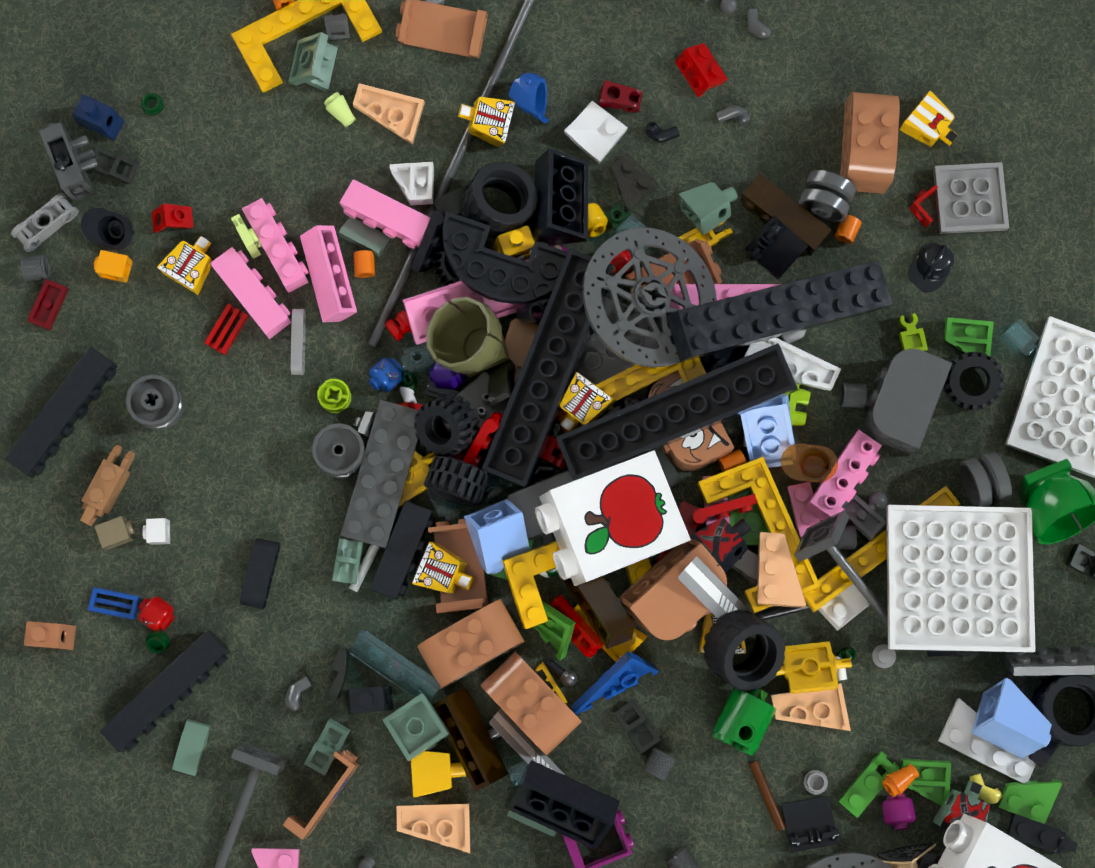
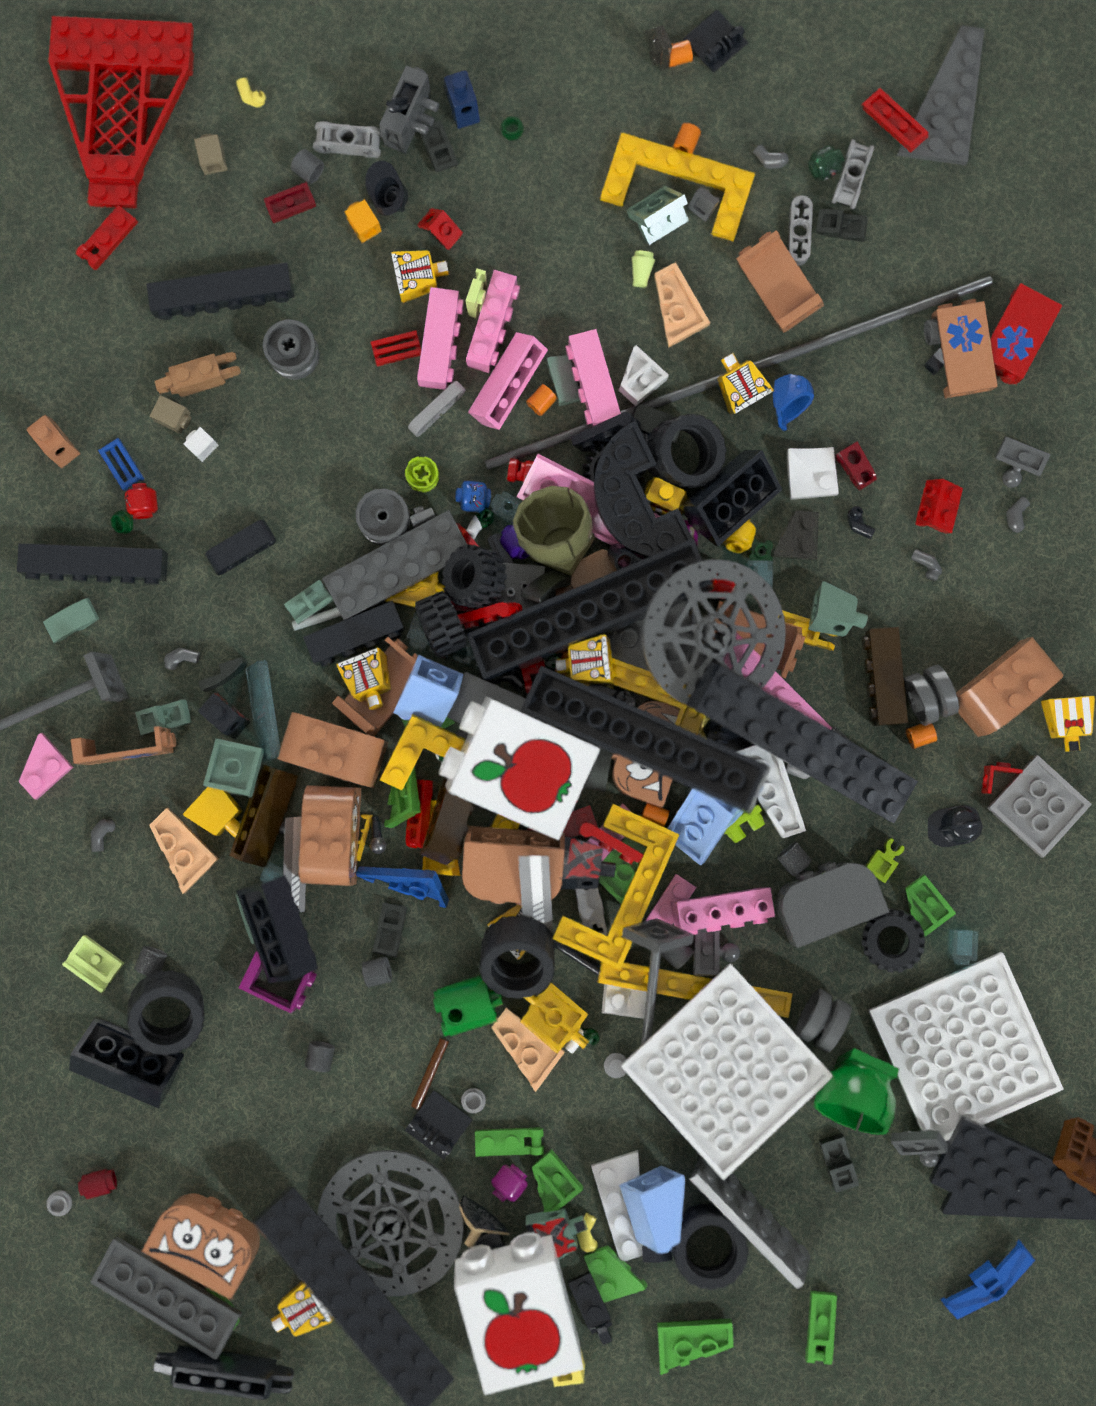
camera: 50 degrees right, 5 degrees up
black hinge [745,215,808,279] -> none
light nougat wing [757,532,806,608] -> none
clear orange piece [781,444,838,482] -> none
orange cone [882,764,919,797] -> none

